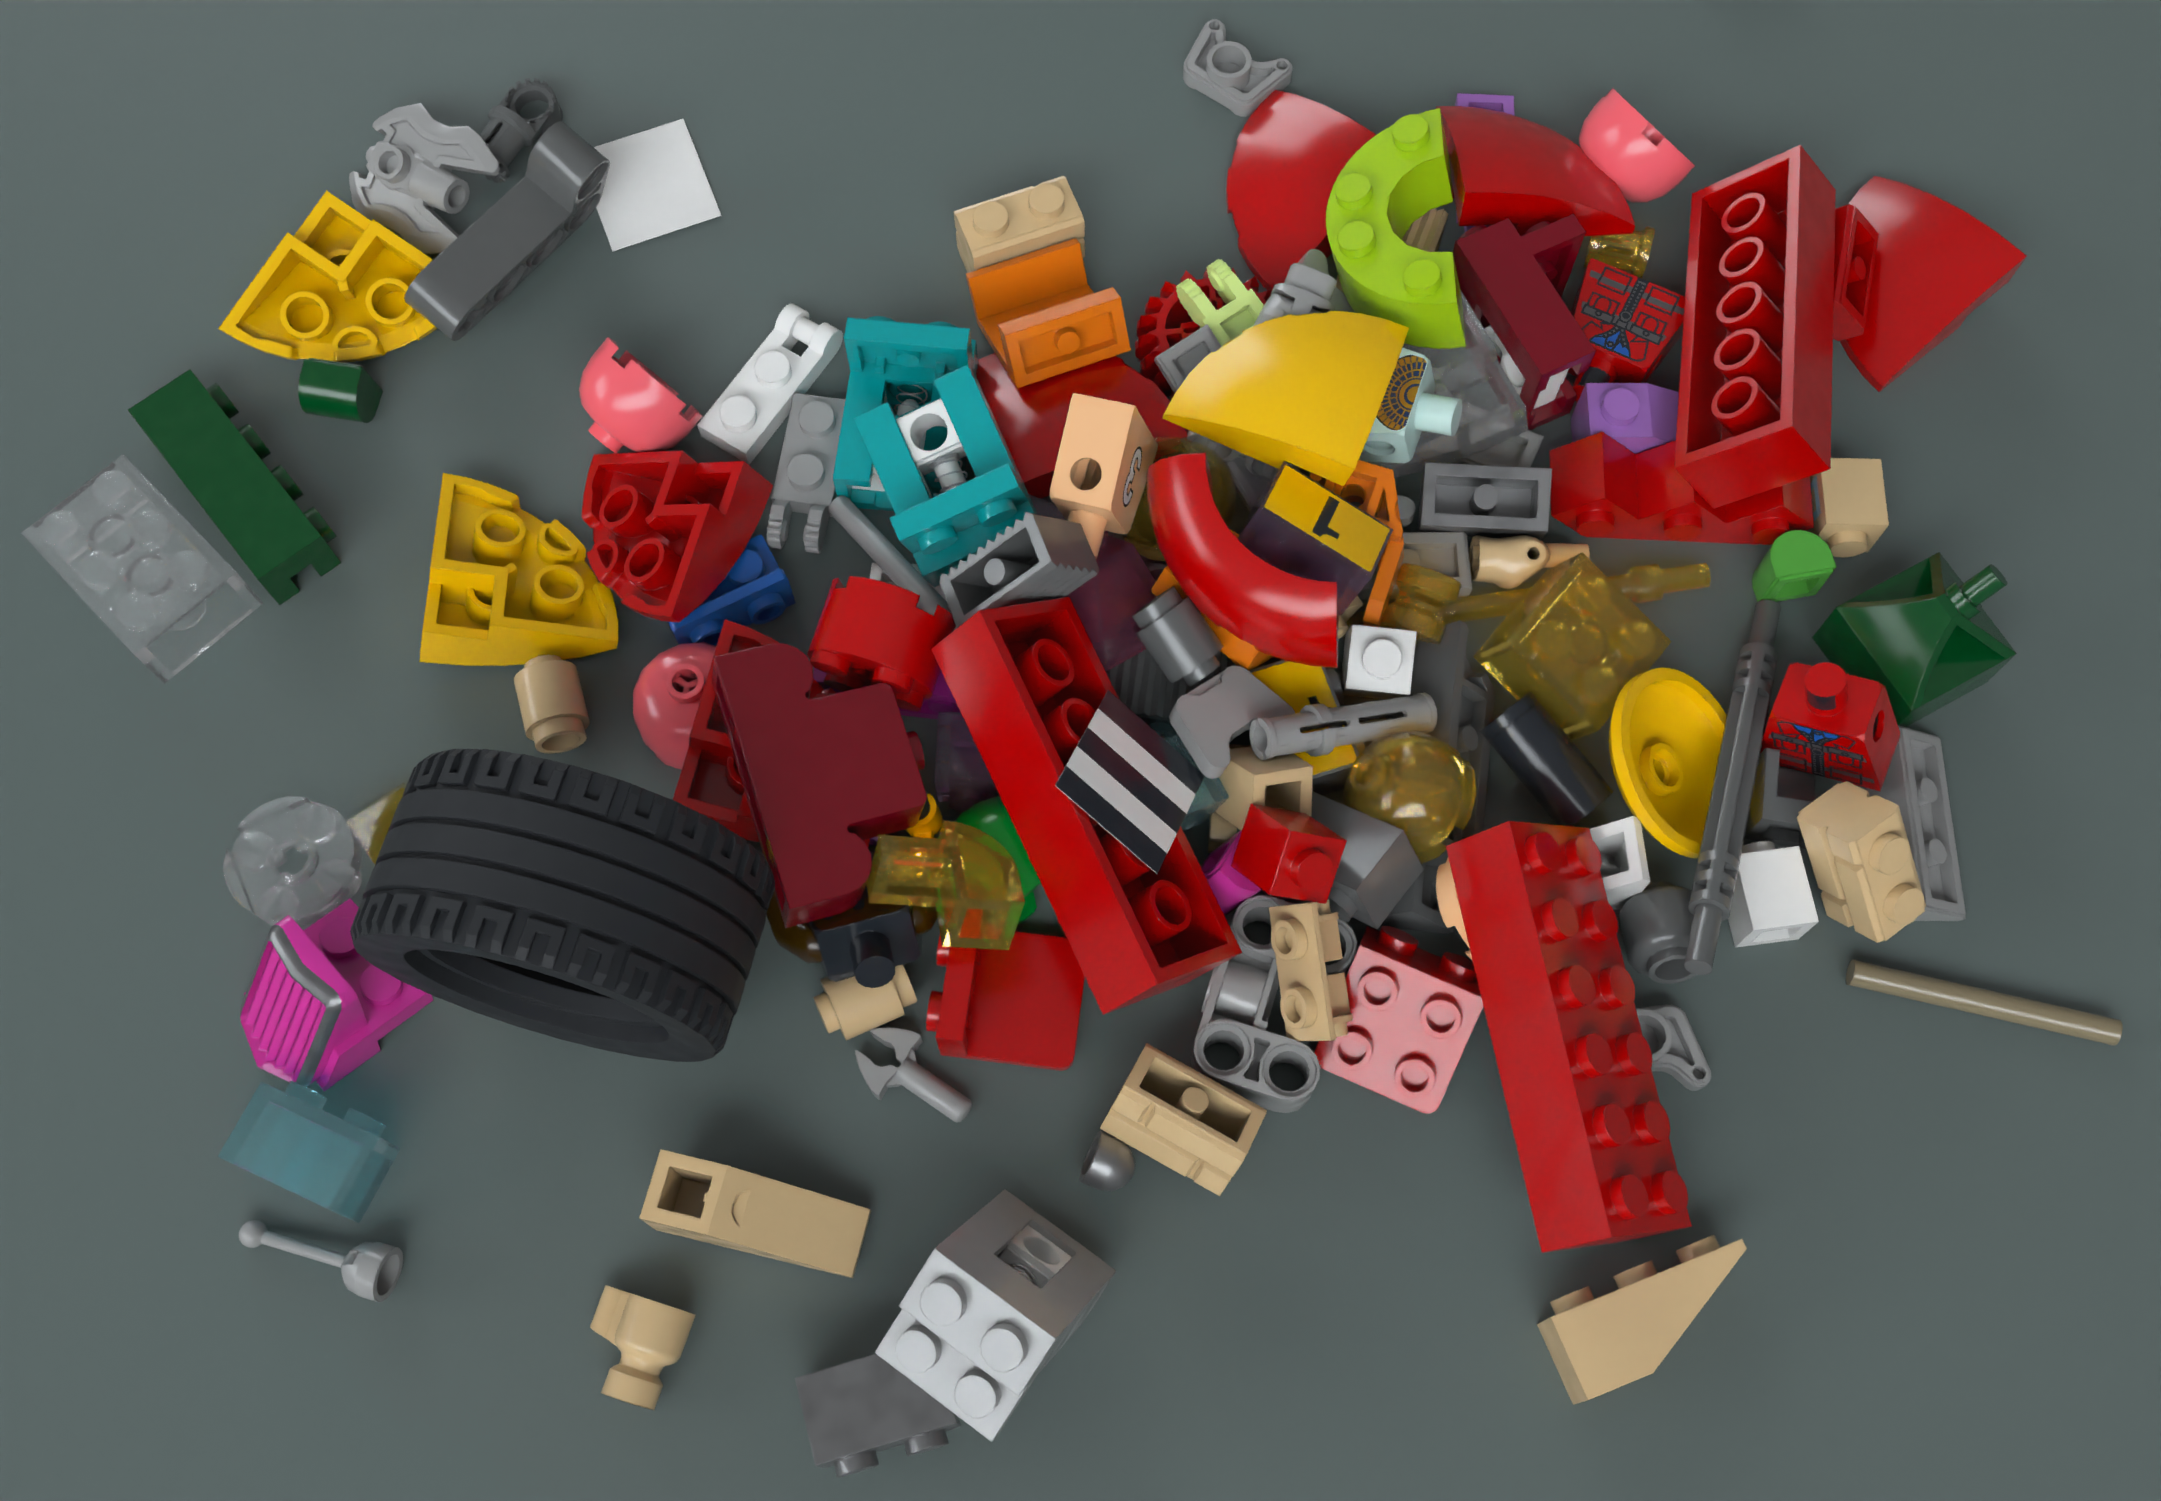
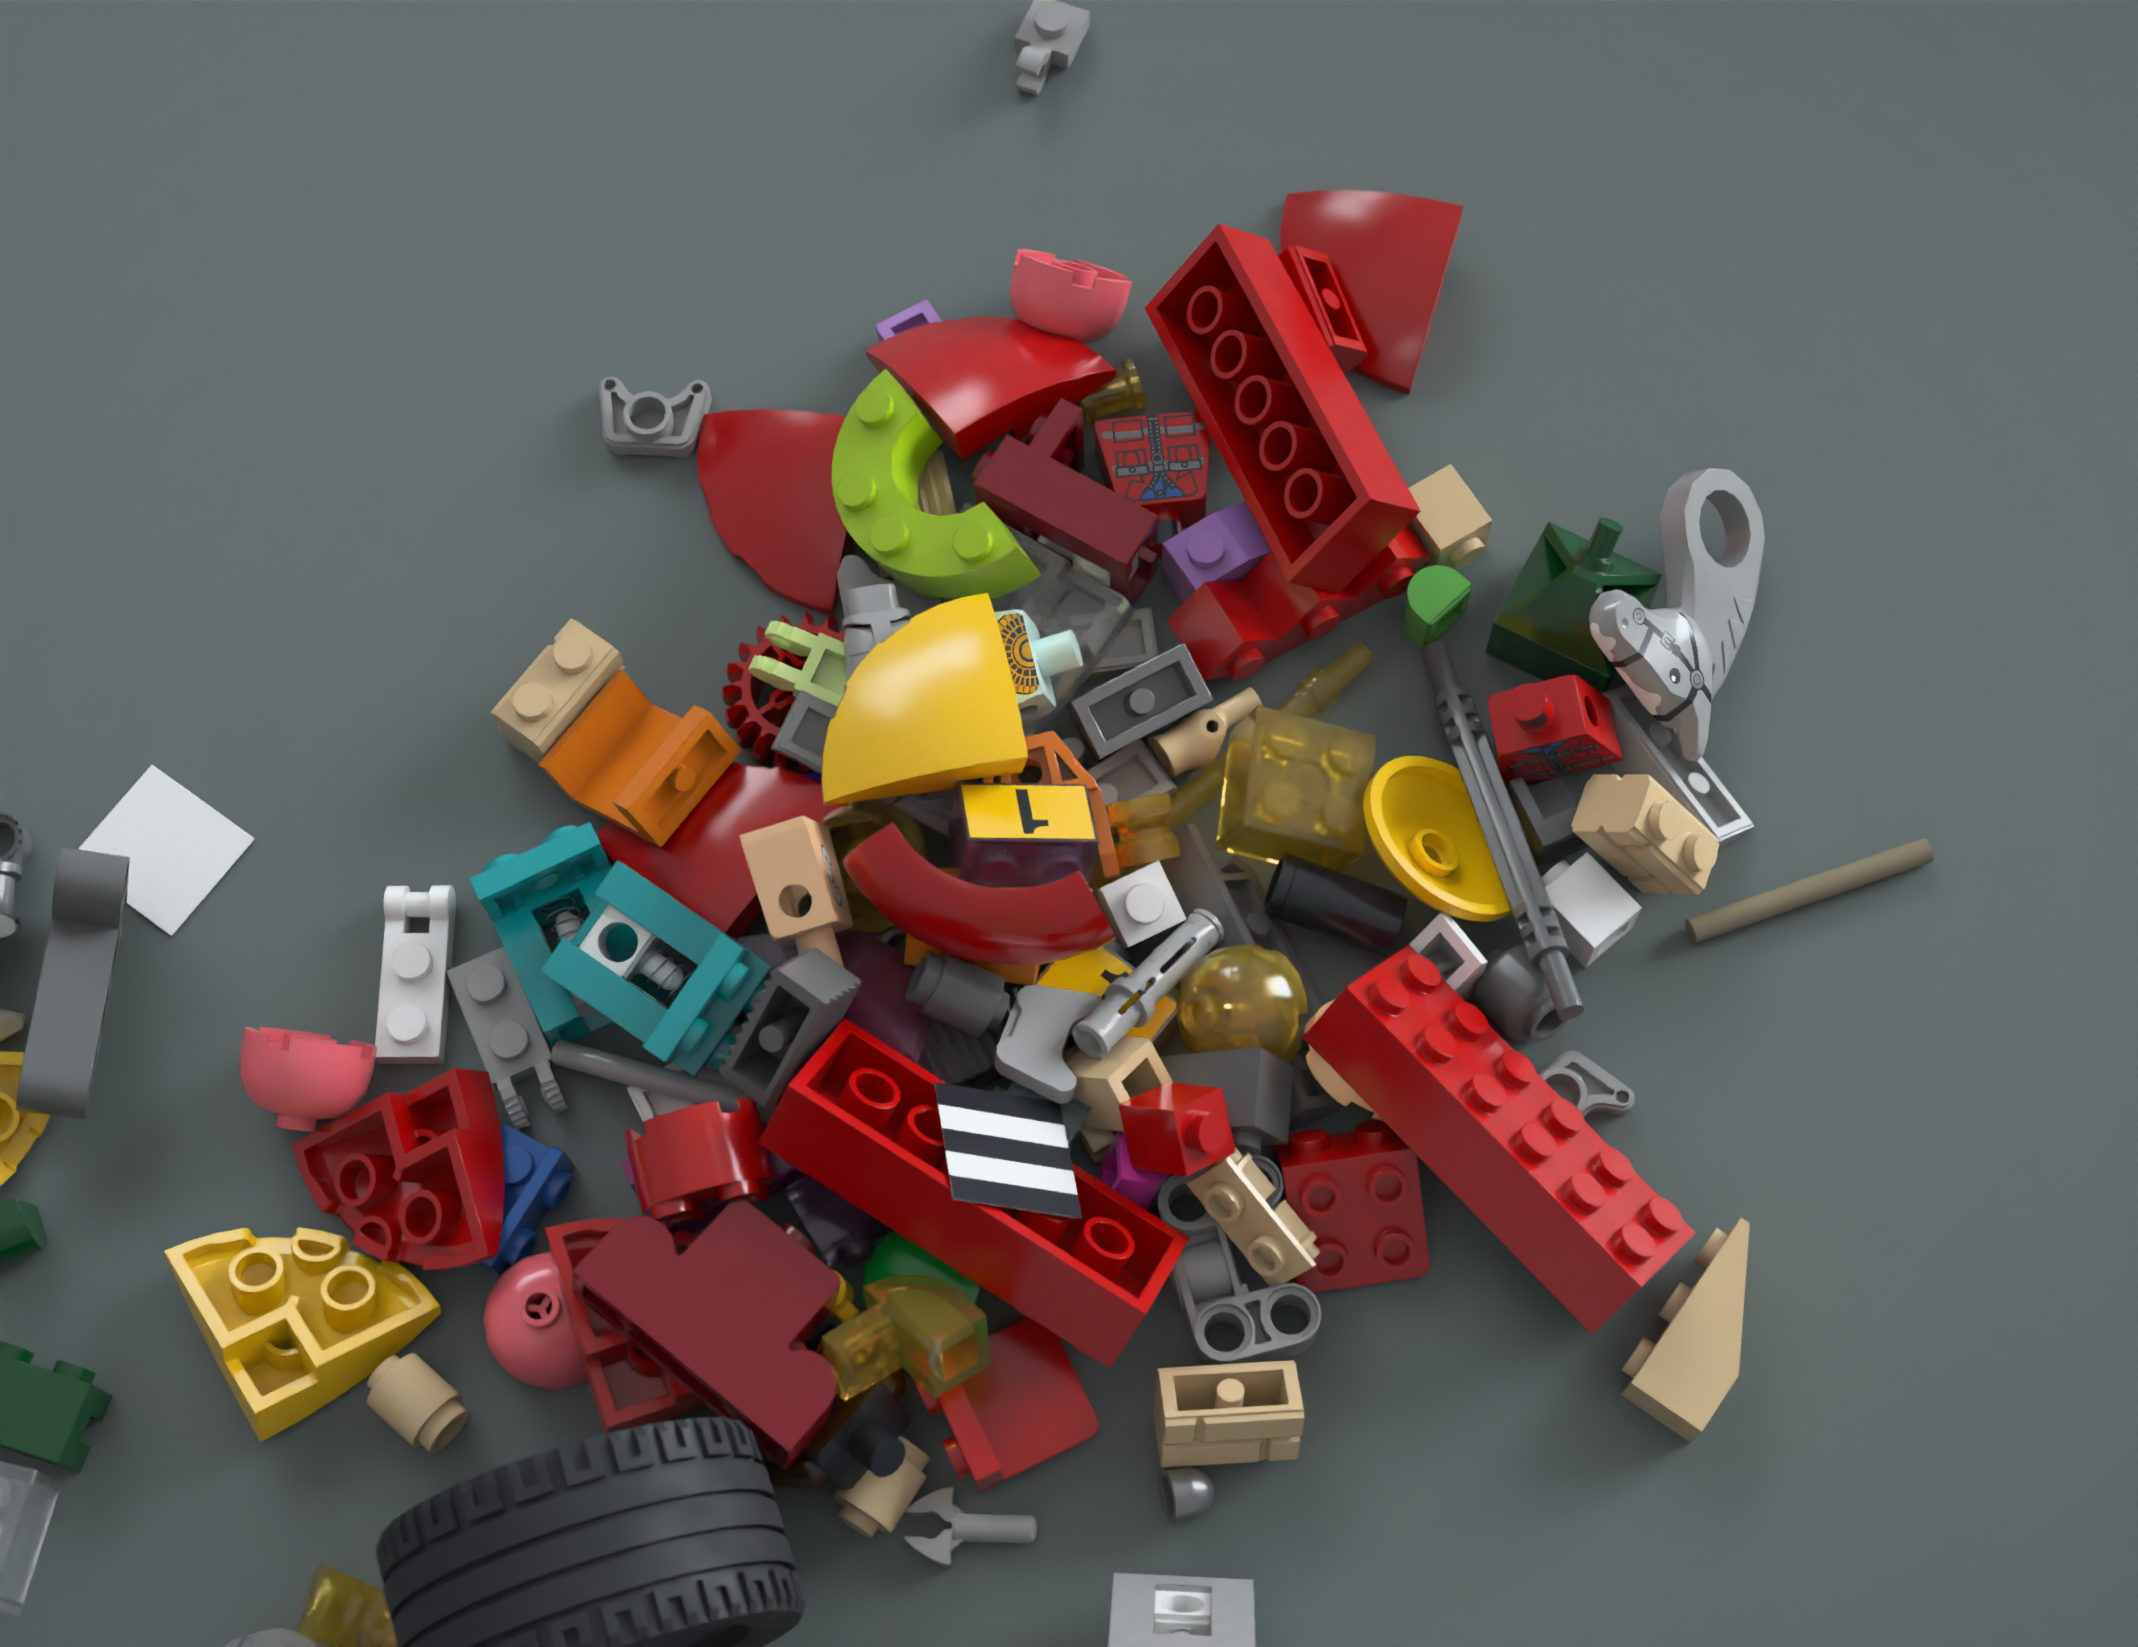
camera: 30 degrees left, 0 degrees up
none -> light grey animal [1589,468,1765,762]

